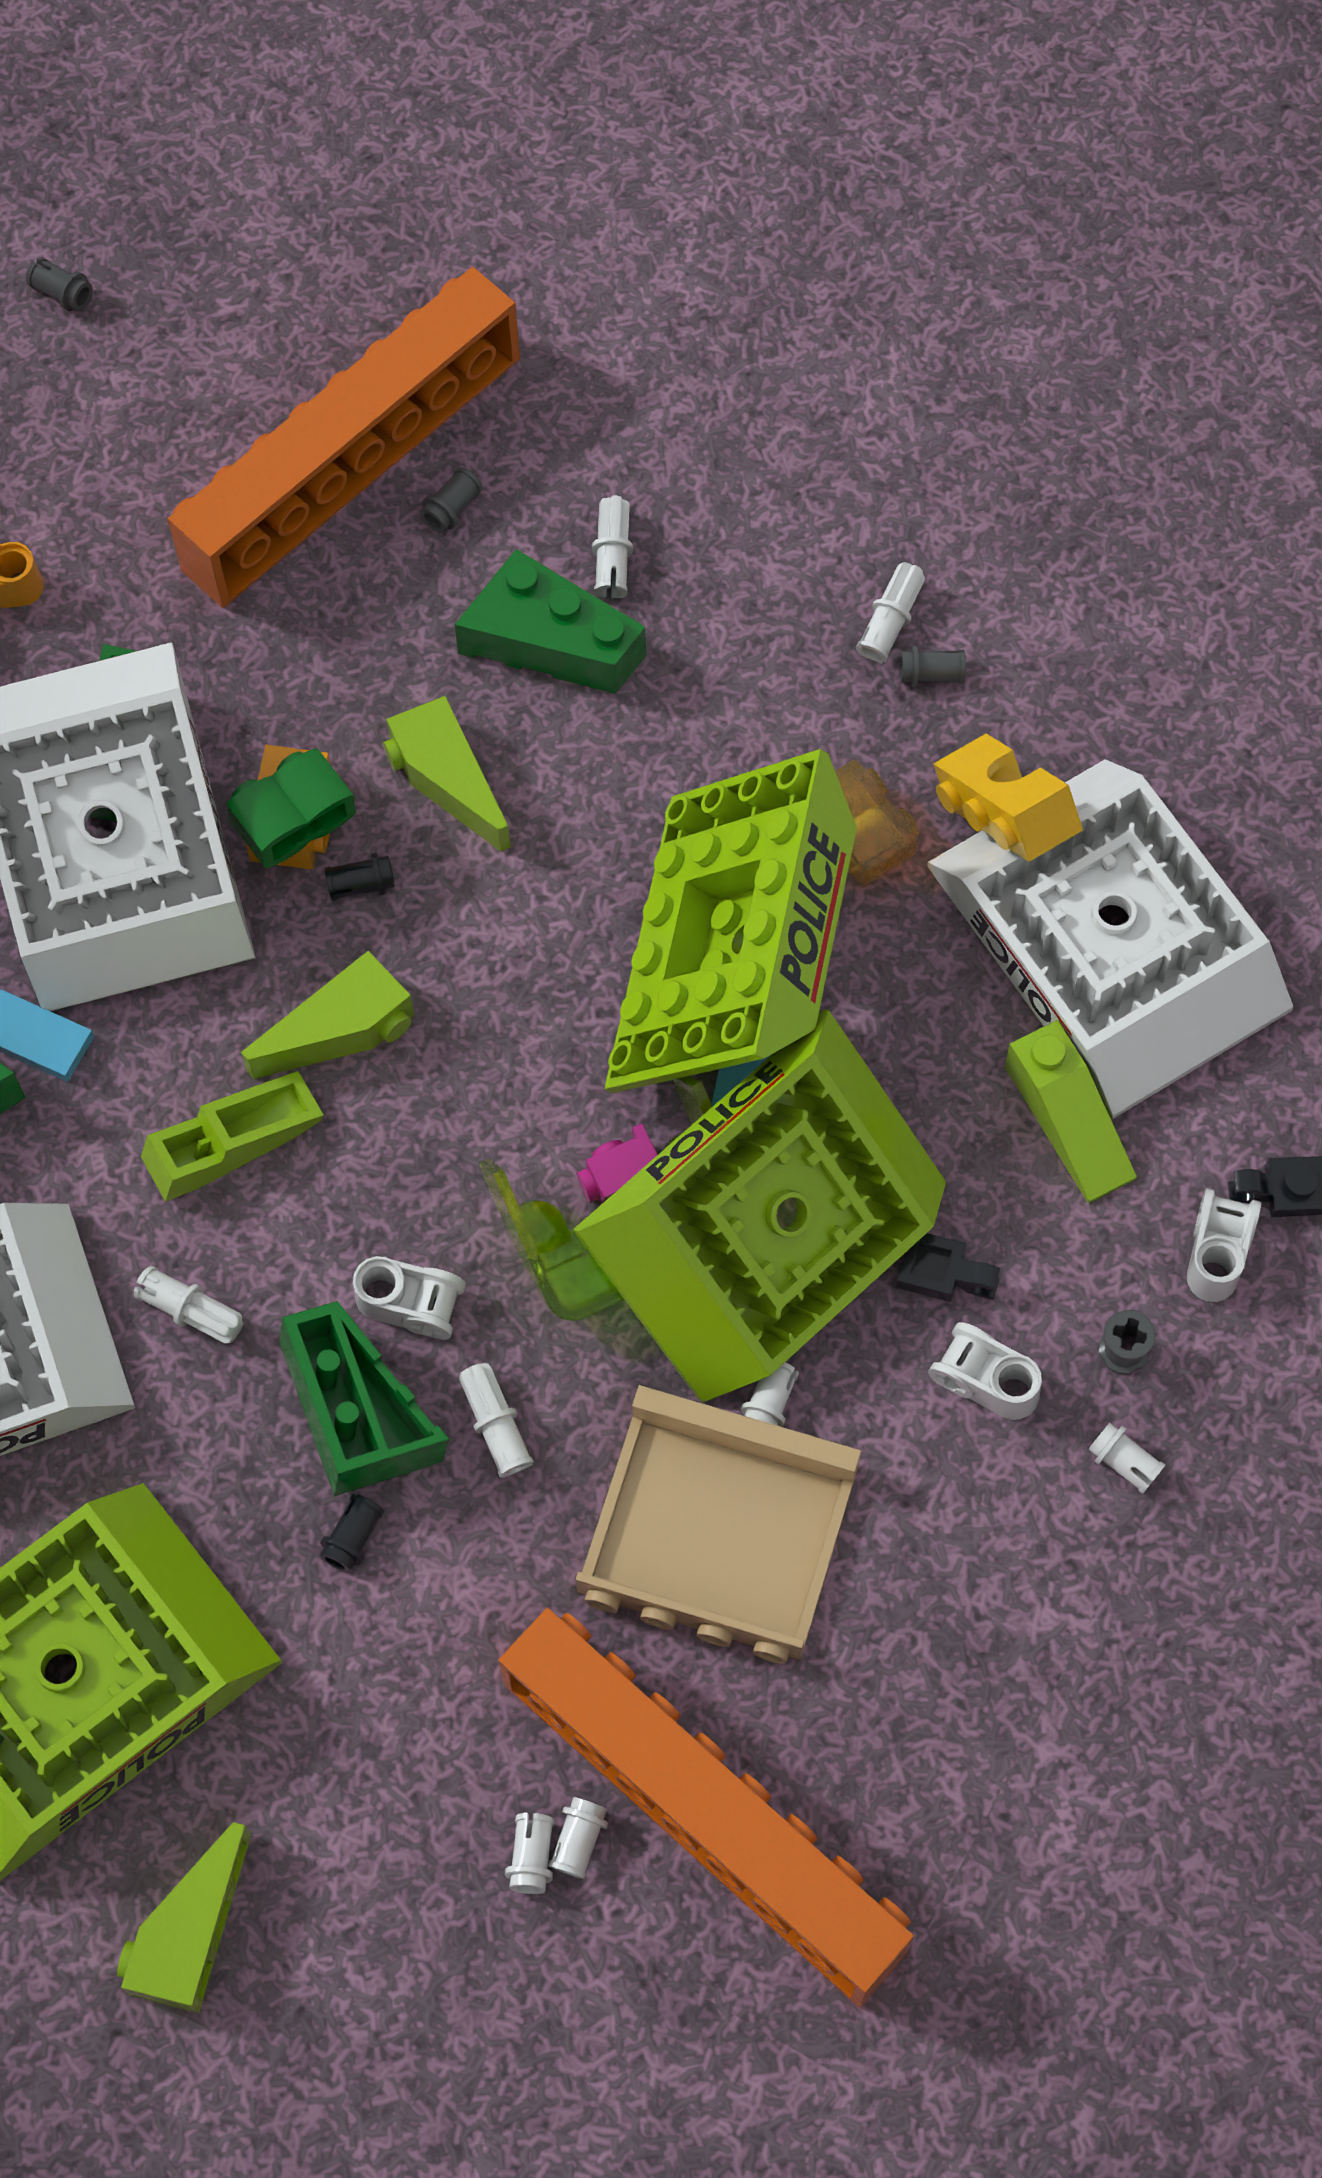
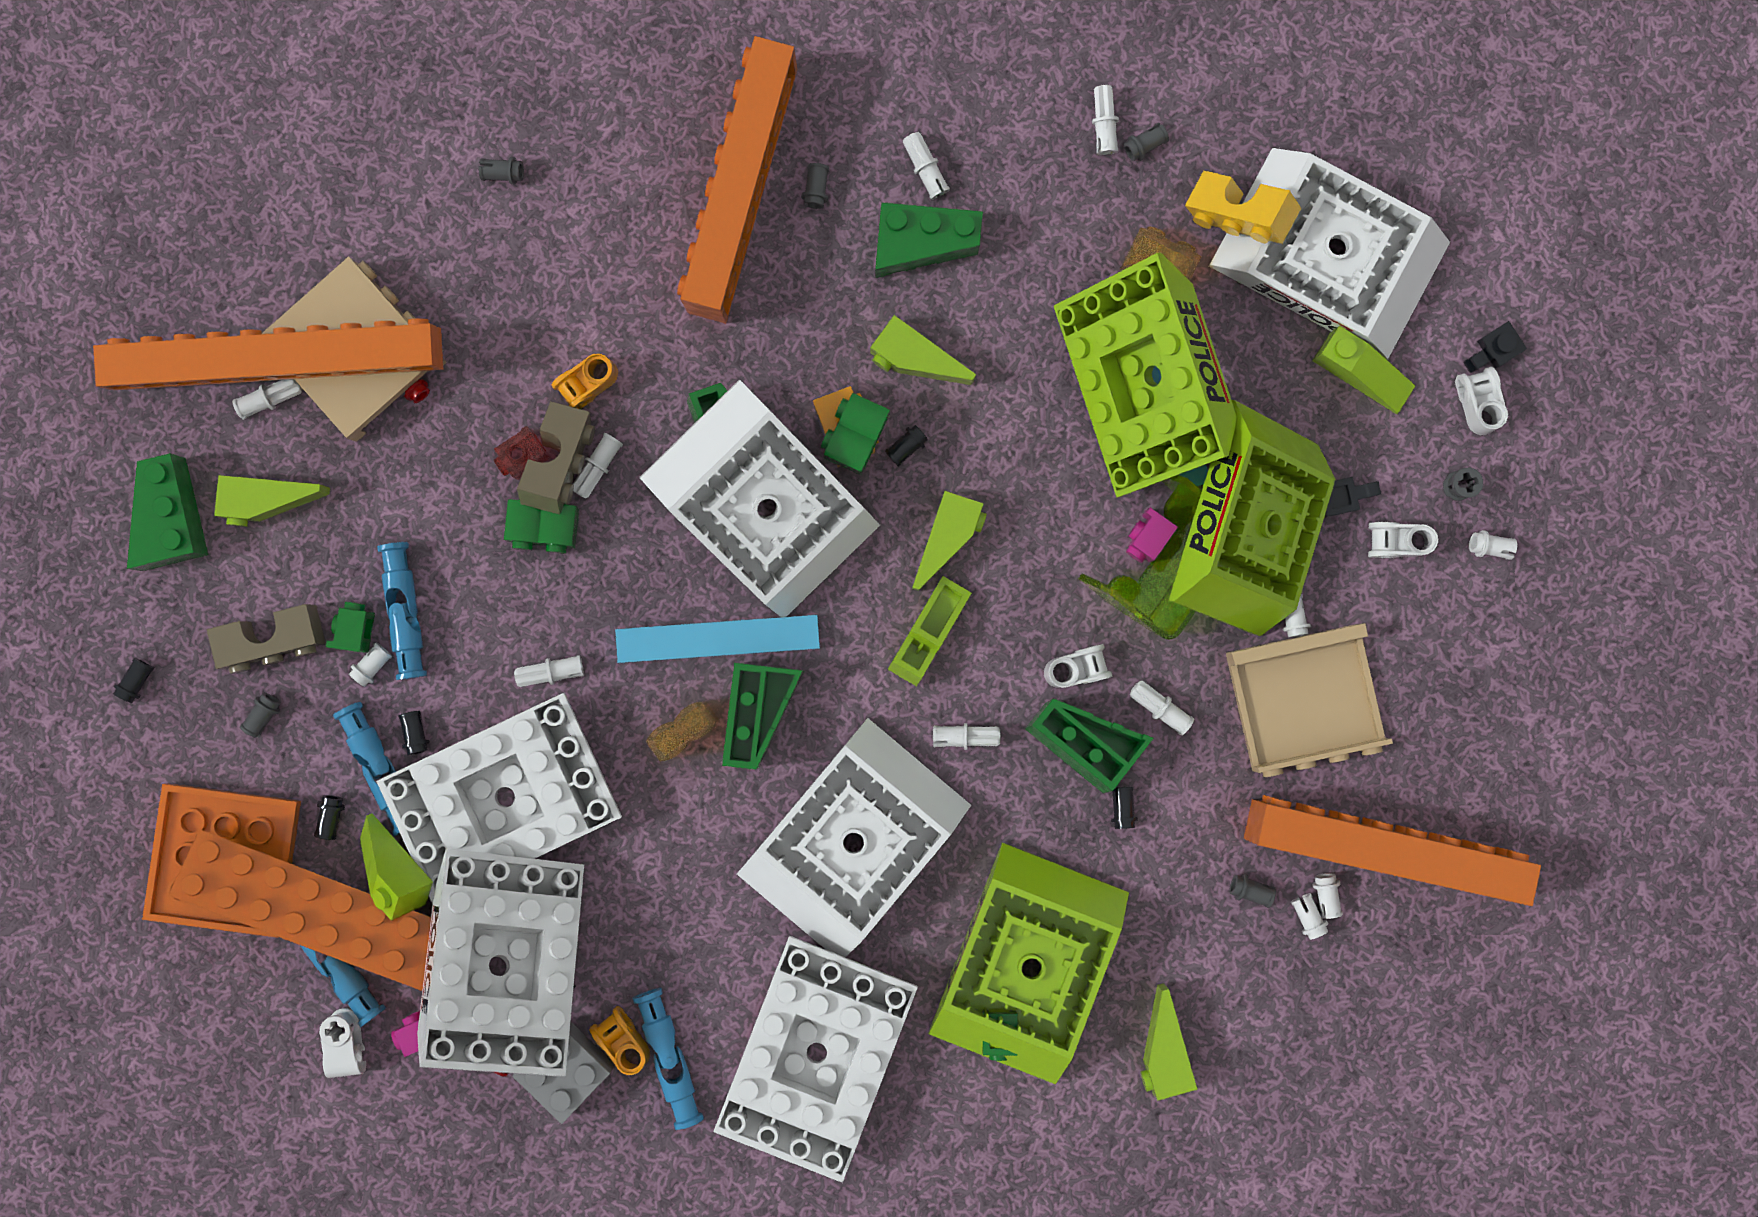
camera: 30 degrees left, 20 degrees up
none -> dark grey pin [1229,874,1276,908]

